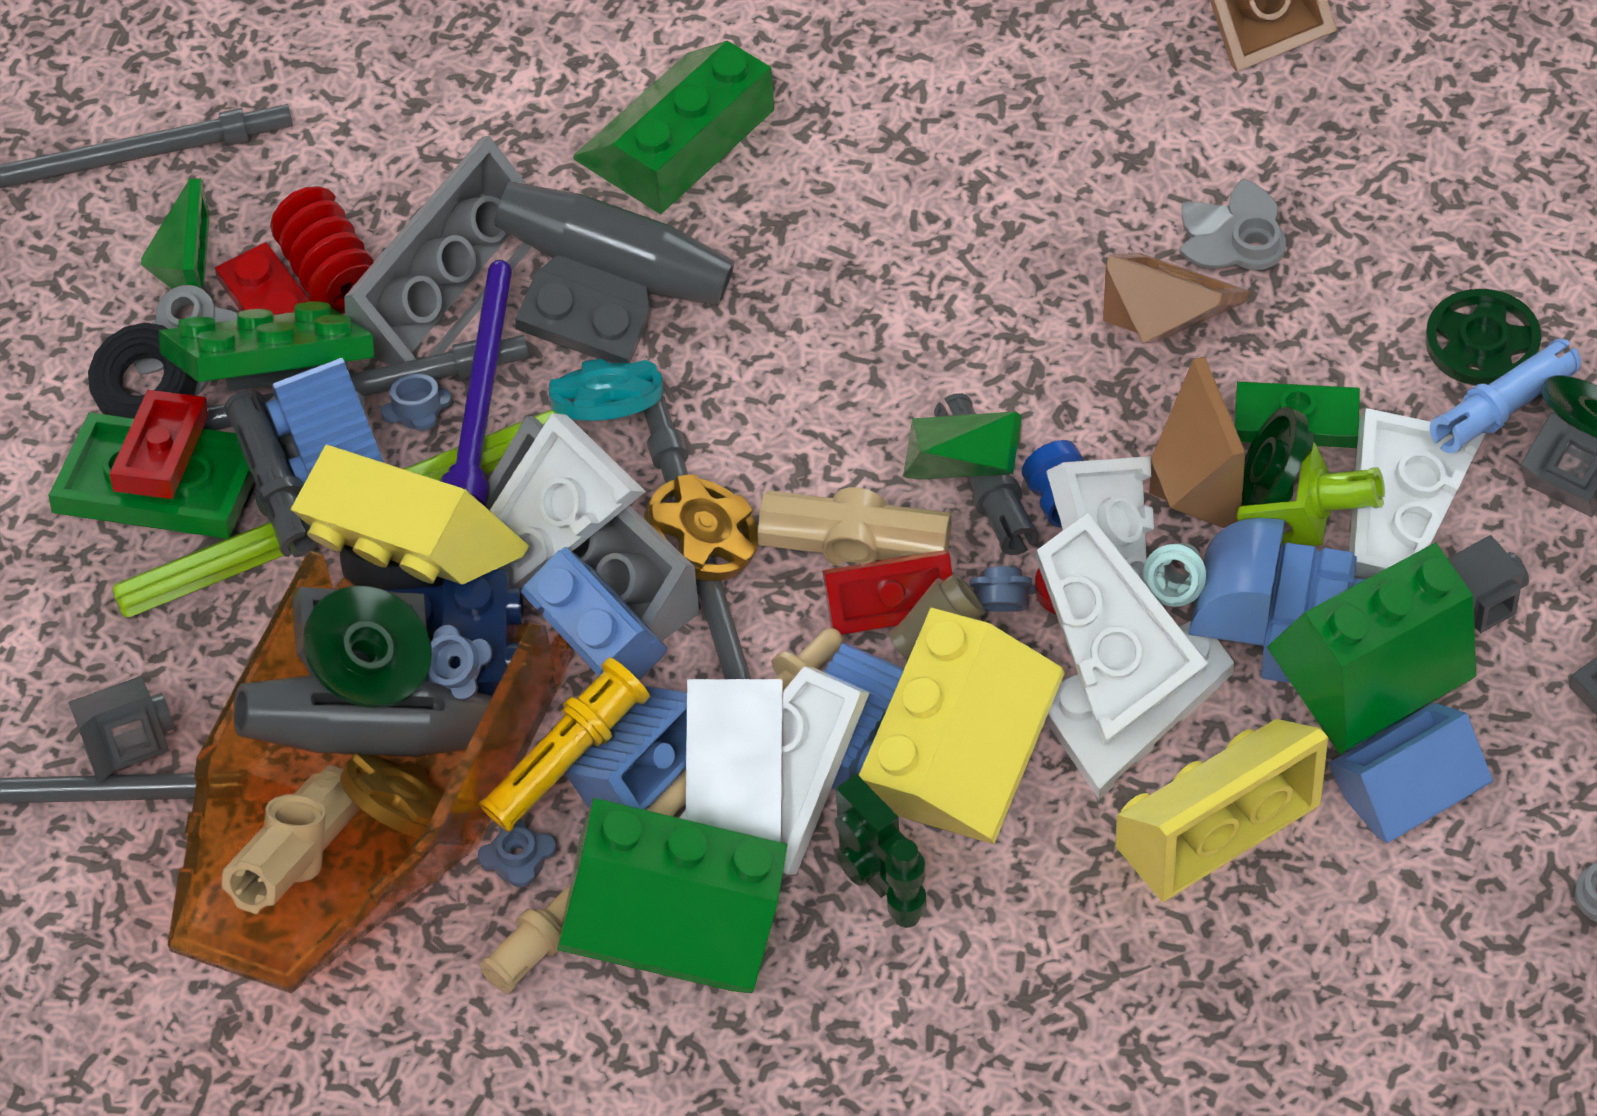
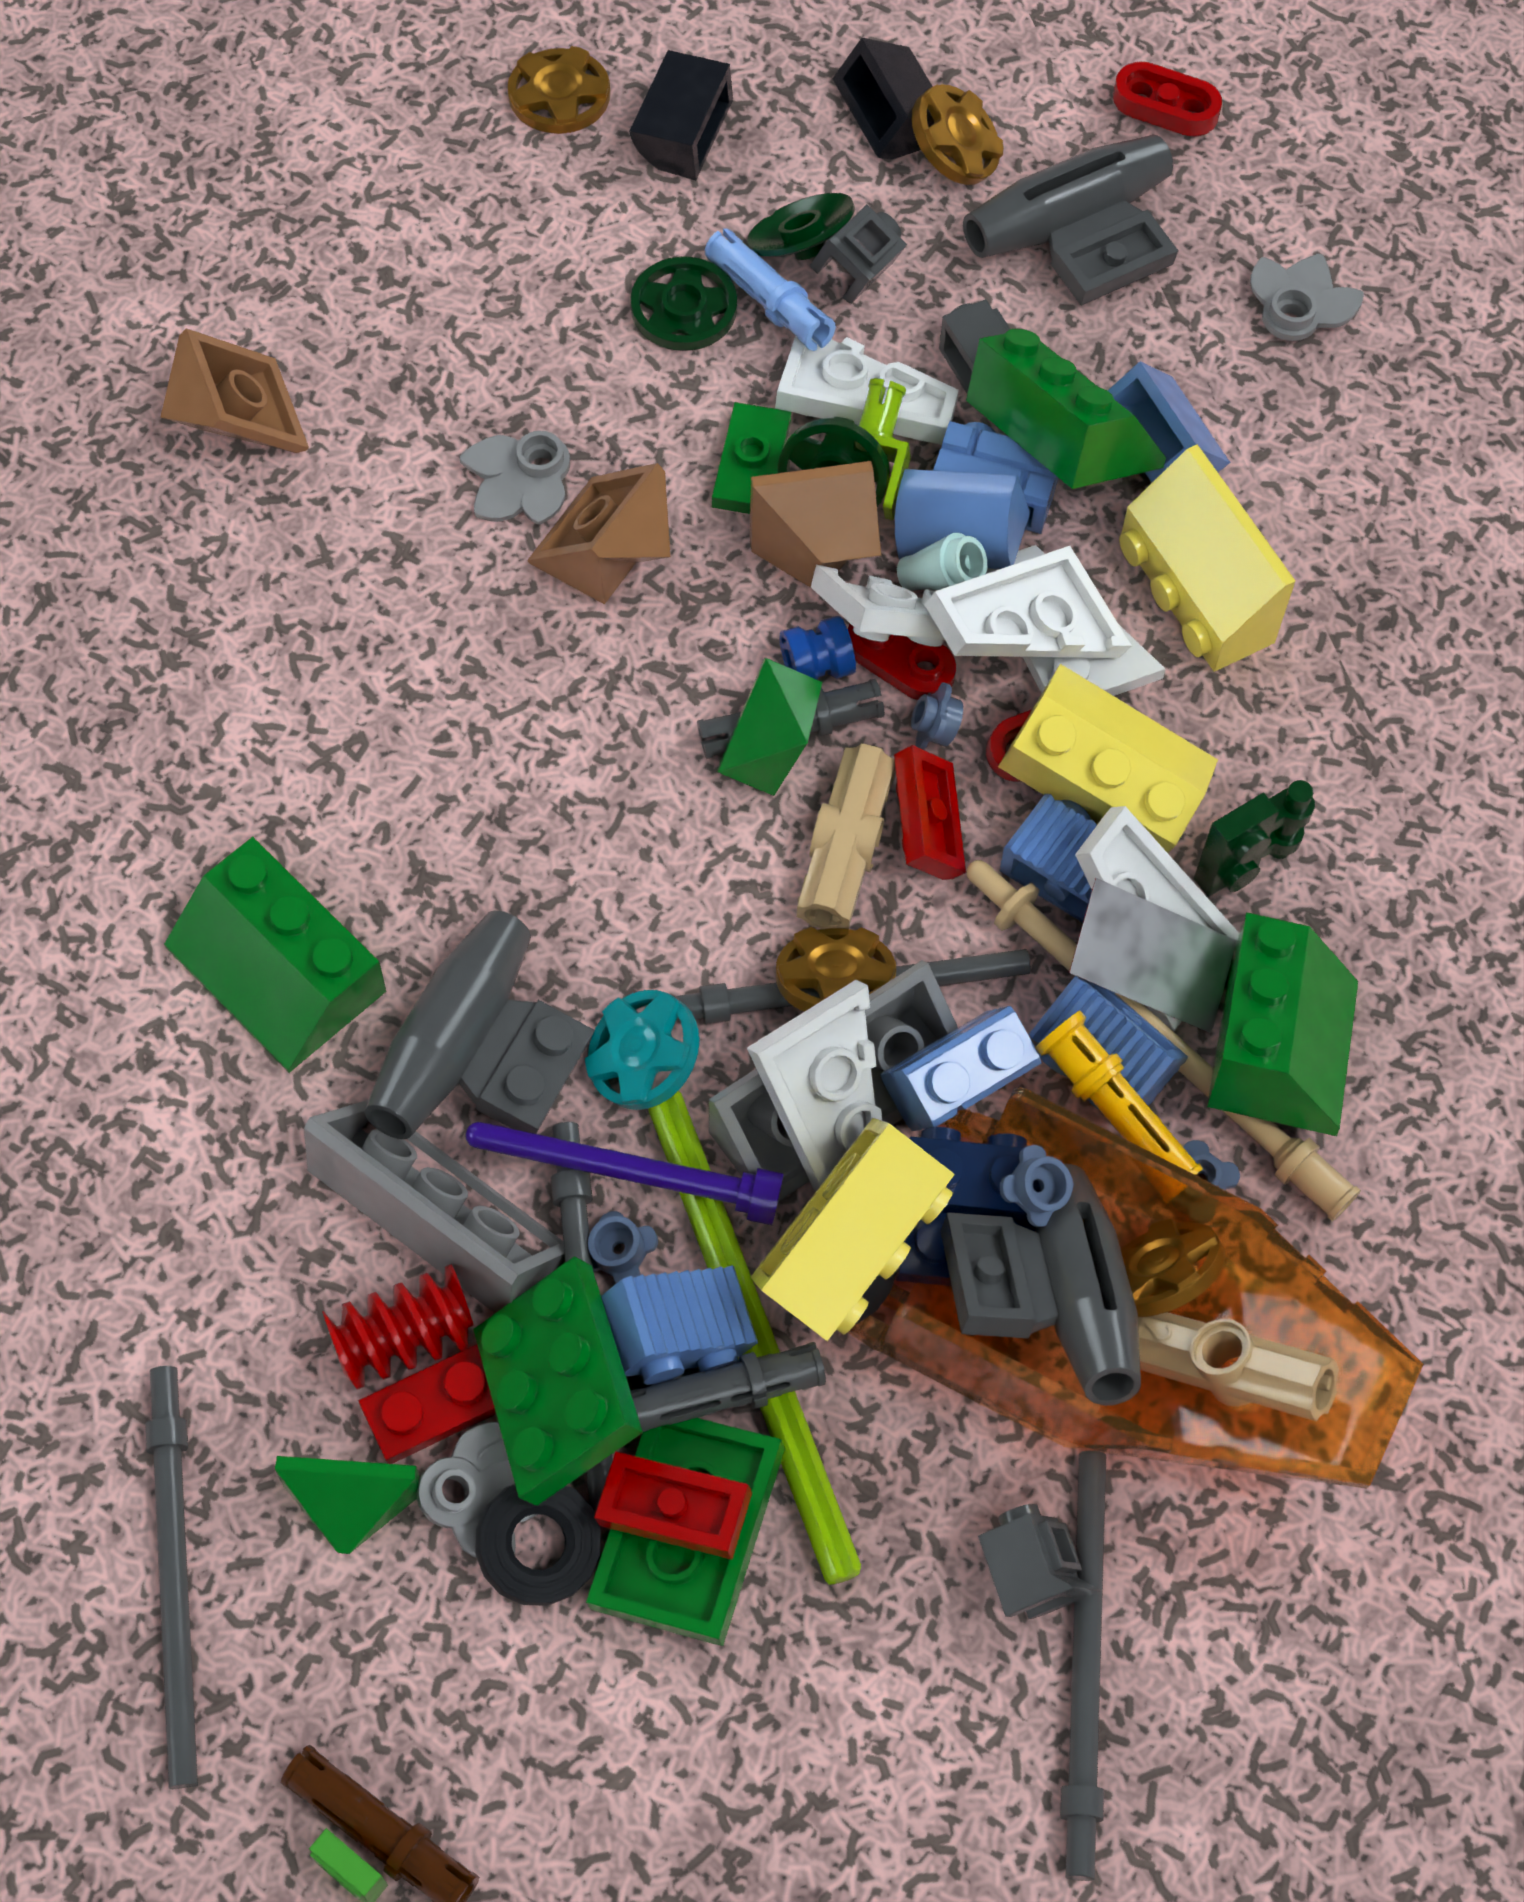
camera: 90 degrees left, 10 degrees up
dark green dish [303,586,432,708] -> none
dark tan cone [888,573,985,660] -> none

